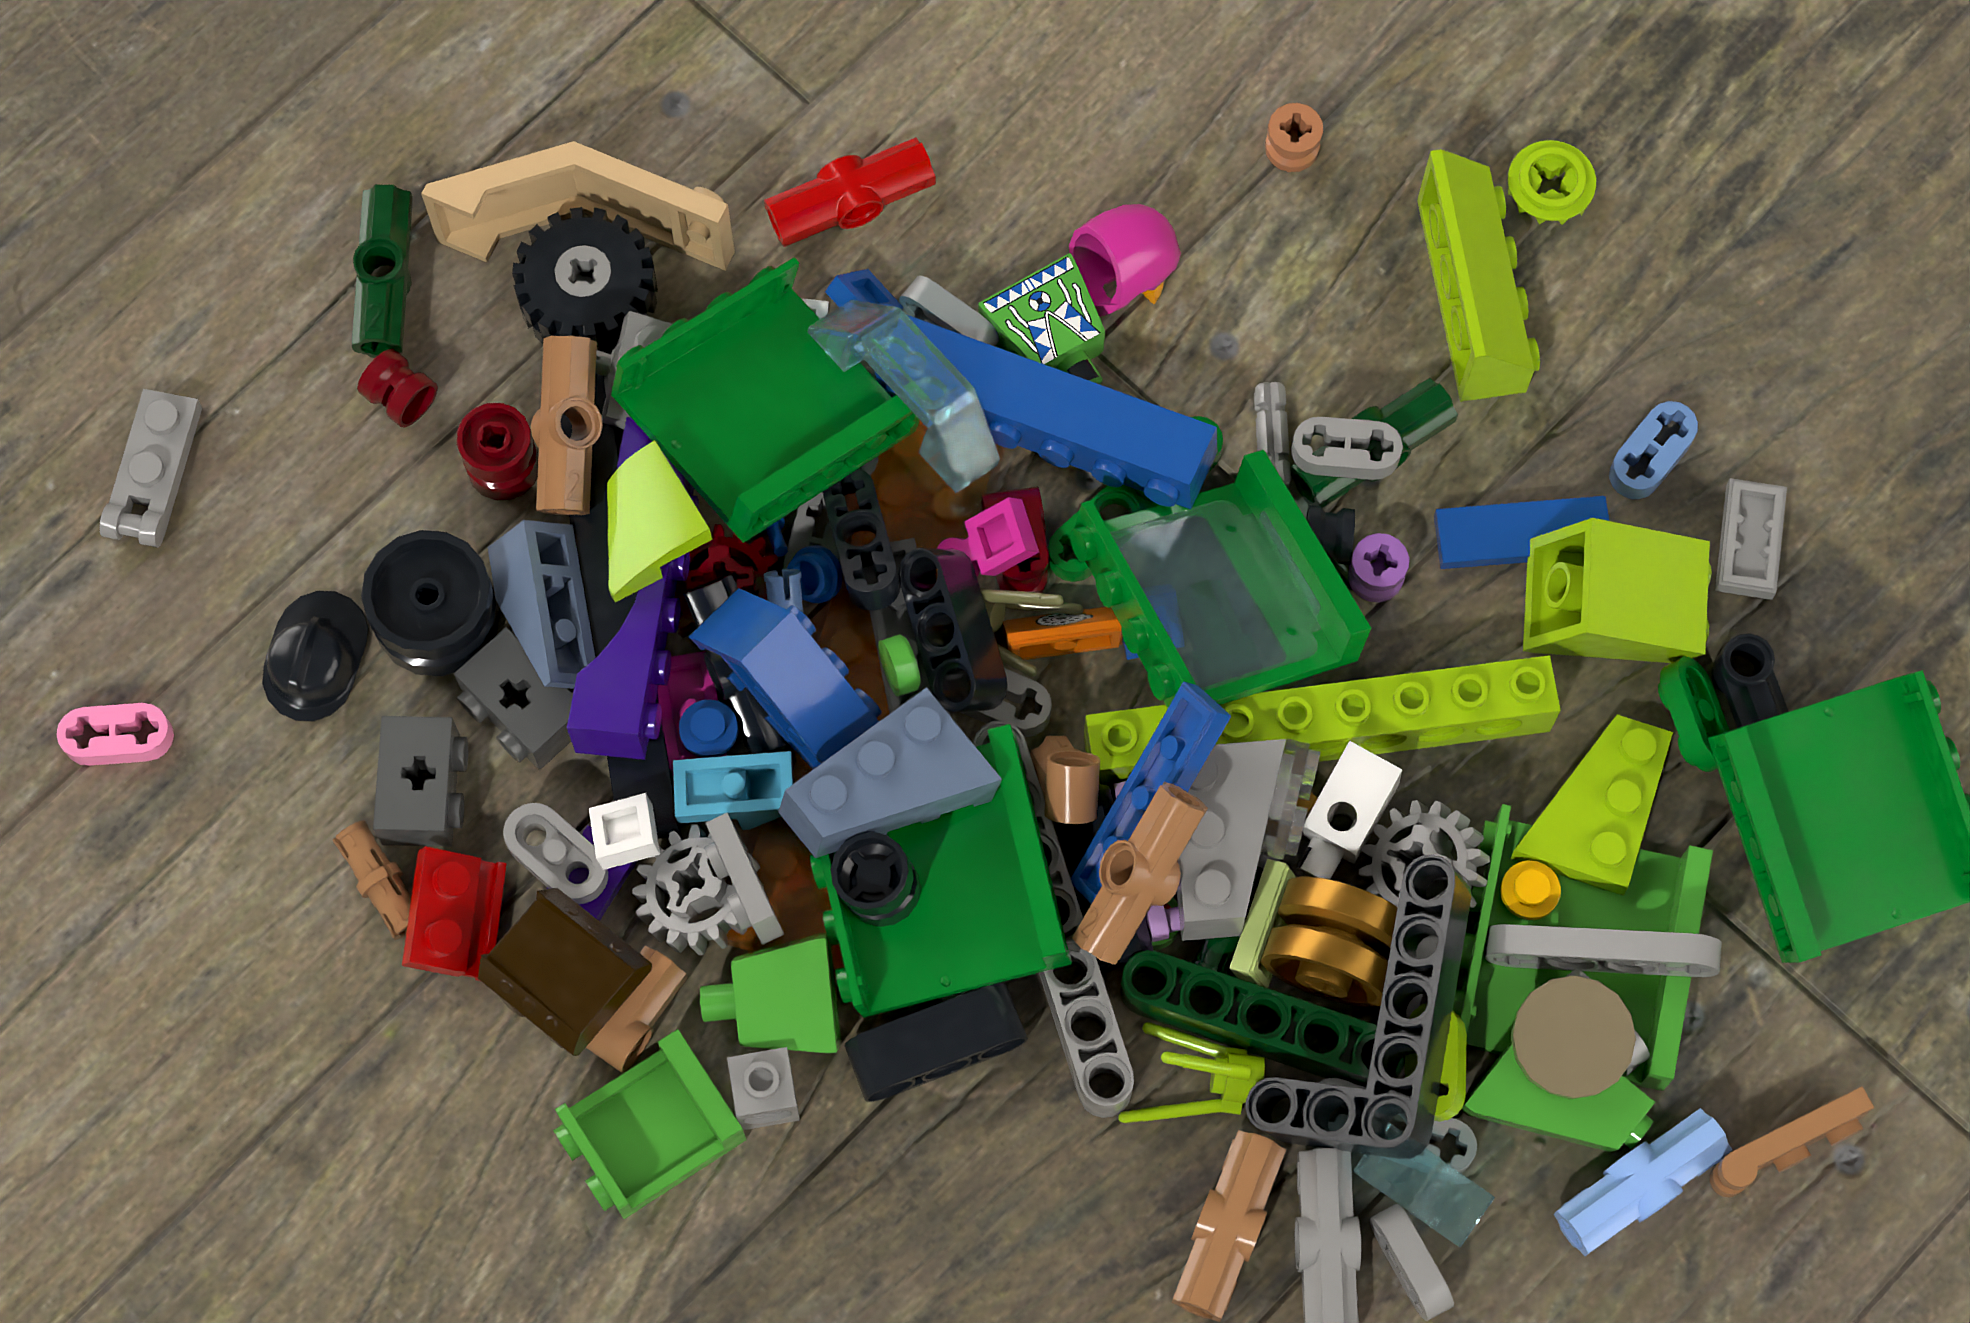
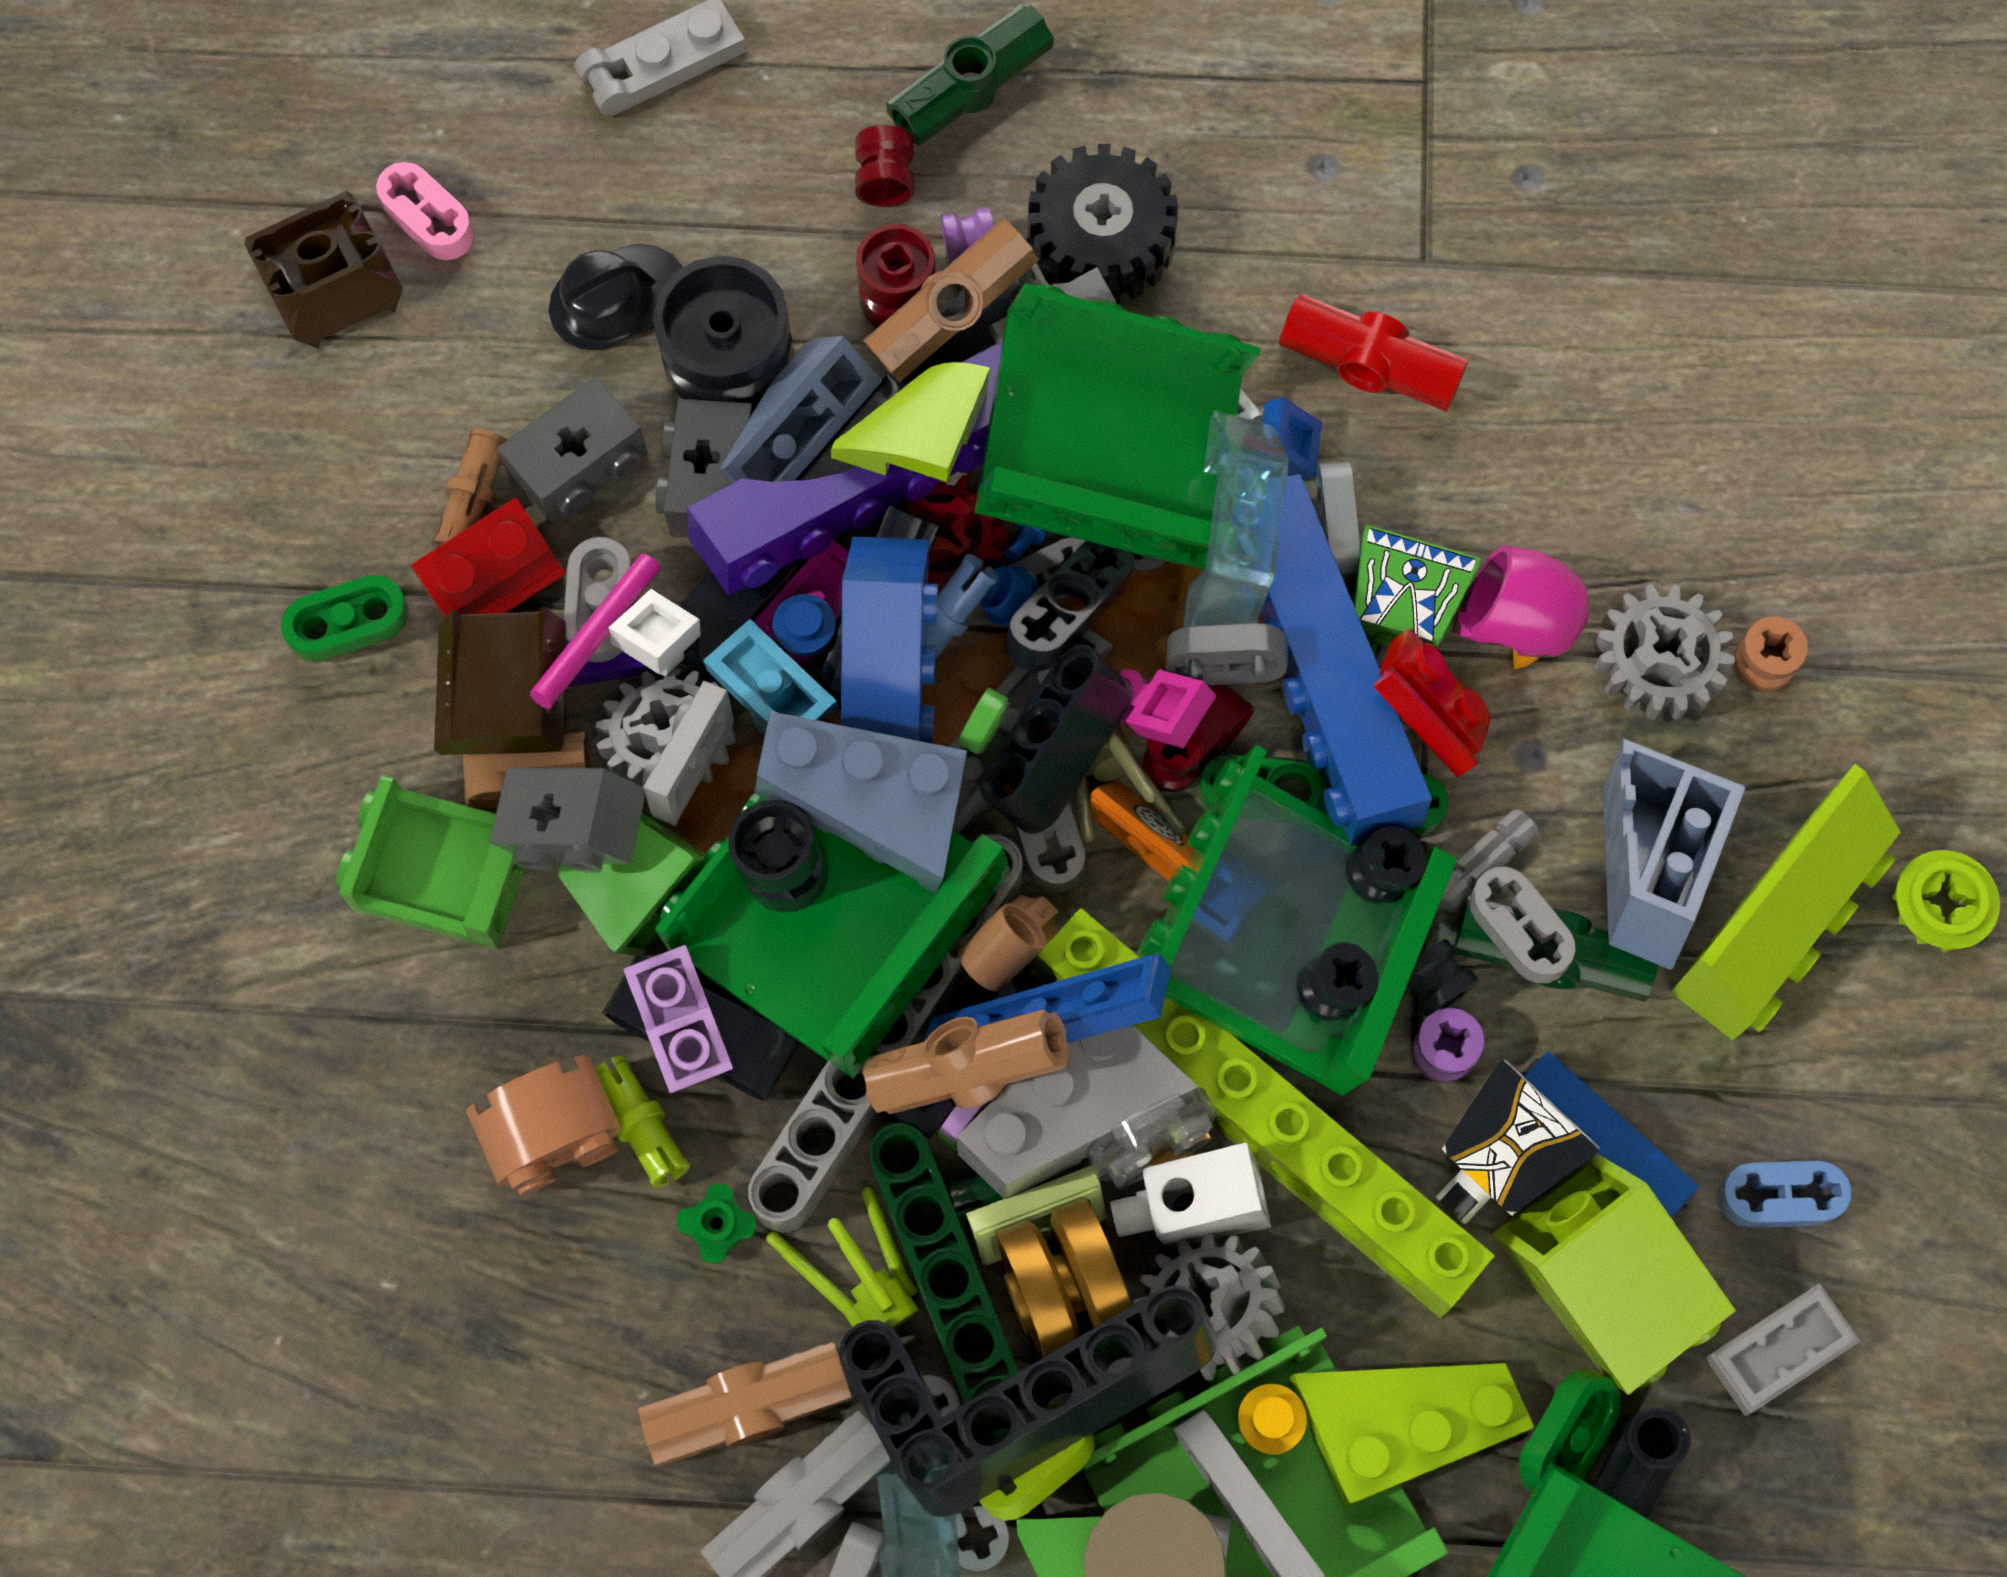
camera: 50 degrees right, 0 degrees up
tan windscreen [421,141,735,271] -> none
light grey brick [727,1047,800,1130] -> none
none -> dark brown slope [244,191,403,349]
none -> green plate [281,575,409,662]
none -> nougat brick [466,1055,622,1196]
none -> dark grey brick [490,768,646,873]
none -> dark pink bar [530,554,660,709]
none -> lime pin [595,1055,690,1188]
none -> lavender slope [623,945,733,1093]
none -> green plate [676,1183,757,1264]
none -> medium lavender wheel [941,207,993,266]
none -> dark grey beam [1166,623,1288,685]
none -> black wheel [1296,942,1379,1021]
none -> black wheel [1345,826,1426,904]
none -> red plate [1373,628,1492,778]
none -> black torso [1436,1060,1600,1224]
none -> light grey gear [1593,584,1735,721]
none -> sand blue wedge [1603,739,1746,970]

